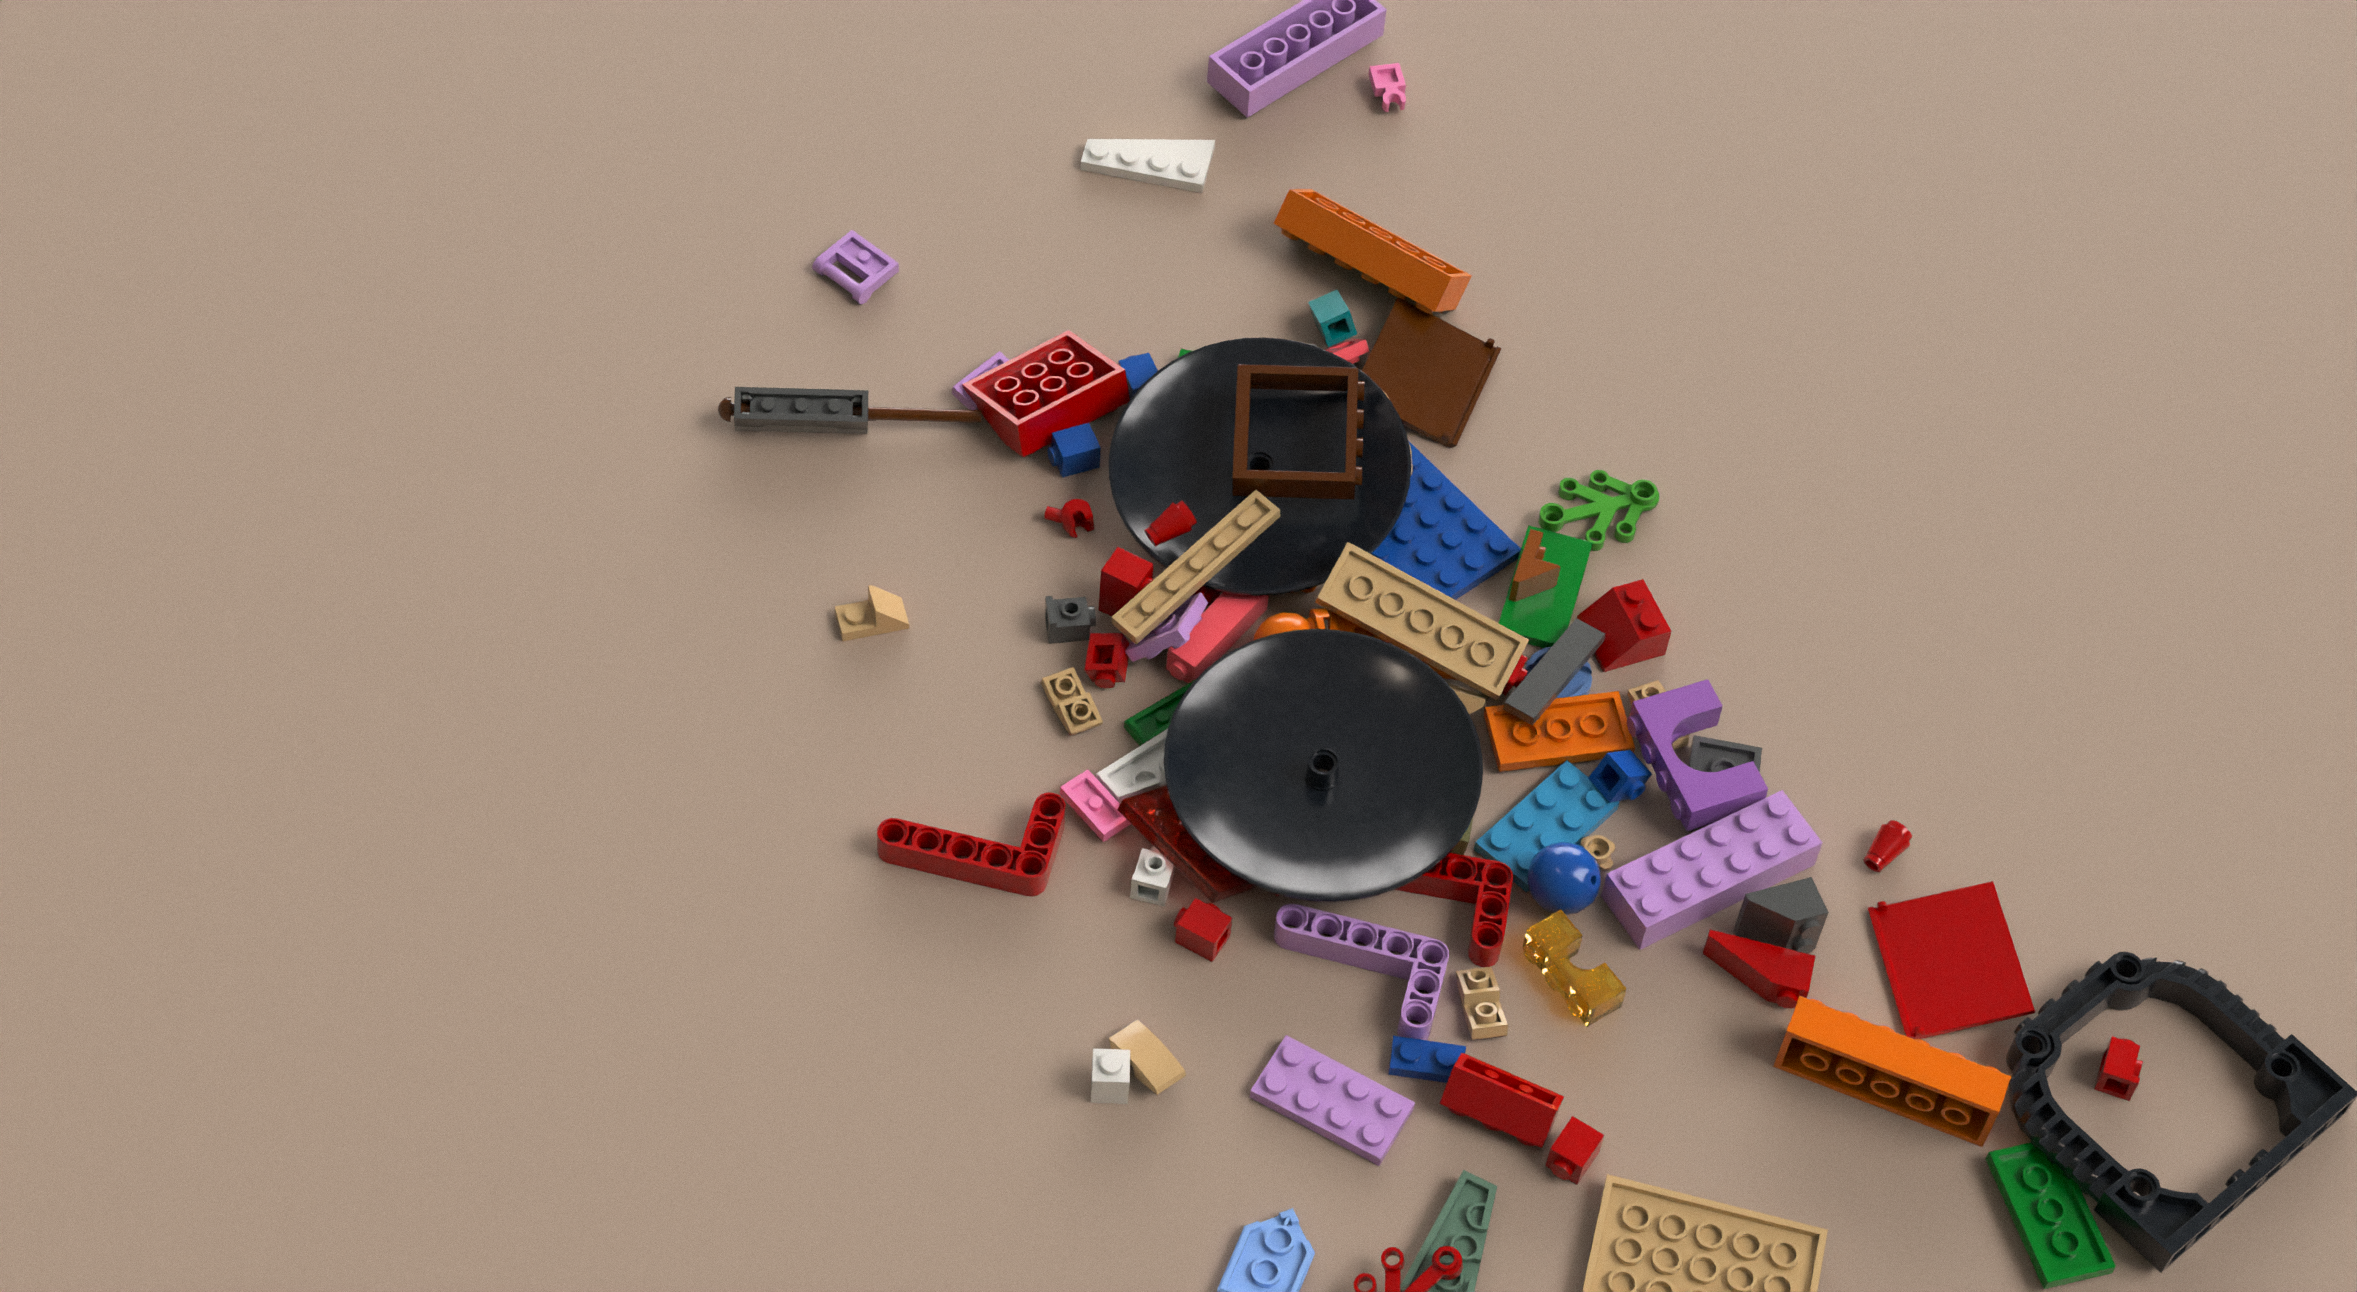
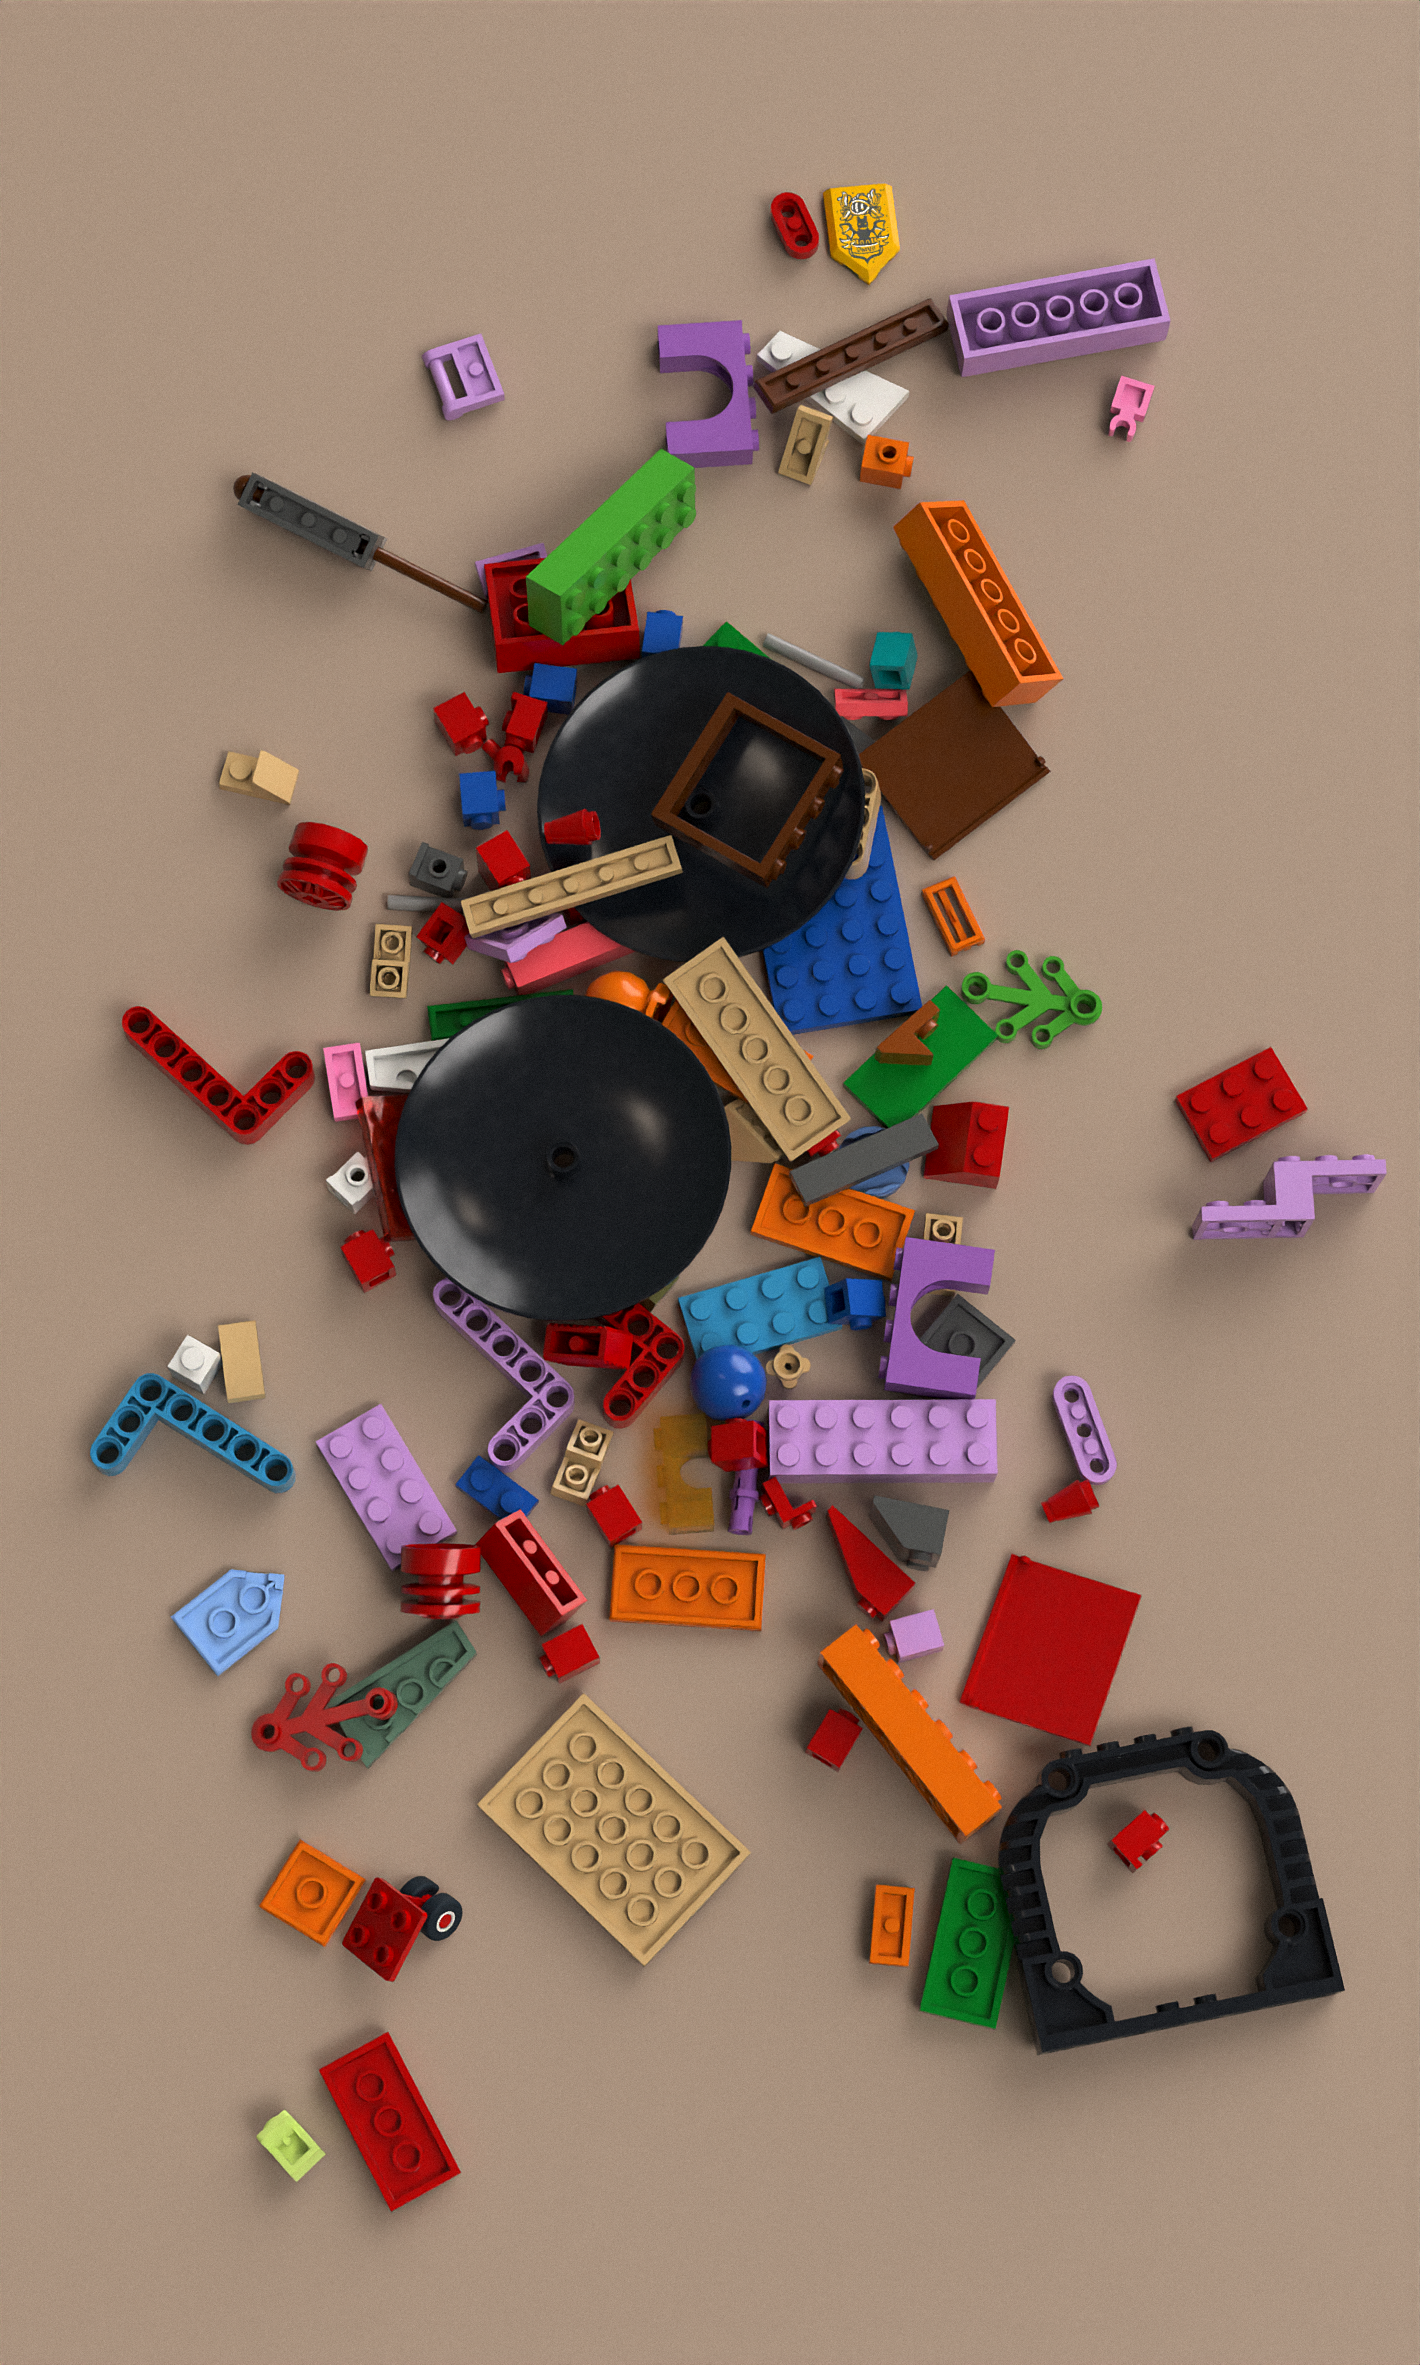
camera: 30 degrees right, 20 degrees up
none -> dark azure beam [90,1373,296,1493]
none -> red wheel [277,822,368,911]
none -> light grey bar [388,895,465,913]
none -> red wheel [400,1543,481,1619]
none -> red brick [433,692,489,756]
none -> blue brick [459,771,506,830]
none -> red brick [502,691,548,754]
none -> bright green brick [526,449,696,645]
none -> red brick [543,1323,633,1370]
none -> red brick [586,1484,643,1549]
none -> orange tile [609,1545,766,1631]
none -> medium lavender arch [657,320,759,468]
none -> red brick [707,1418,768,1472]
none -> medium lavender pin [728,1419,764,1535]
none -> reddish brown tile [753,298,949,414]
none -> red bracket [759,1476,817,1530]
none -> red plate [770,192,819,259]
none -> tan slope [778,405,833,485]
none -> red brick [805,1708,863,1773]
none -> yellow tile [823,183,900,285]
none -> orange brick [859,435,914,489]
none -> orange plate [869,1884,915,1968]
none -> lavender brick [883,1609,944,1663]
none -> orange tile [921,876,985,957]
none -> lavender plate [1052,1376,1117,1485]
none -> red plate [1174,1047,1308,1162]
none -> lavender bracket [1192,1154,1387,1240]

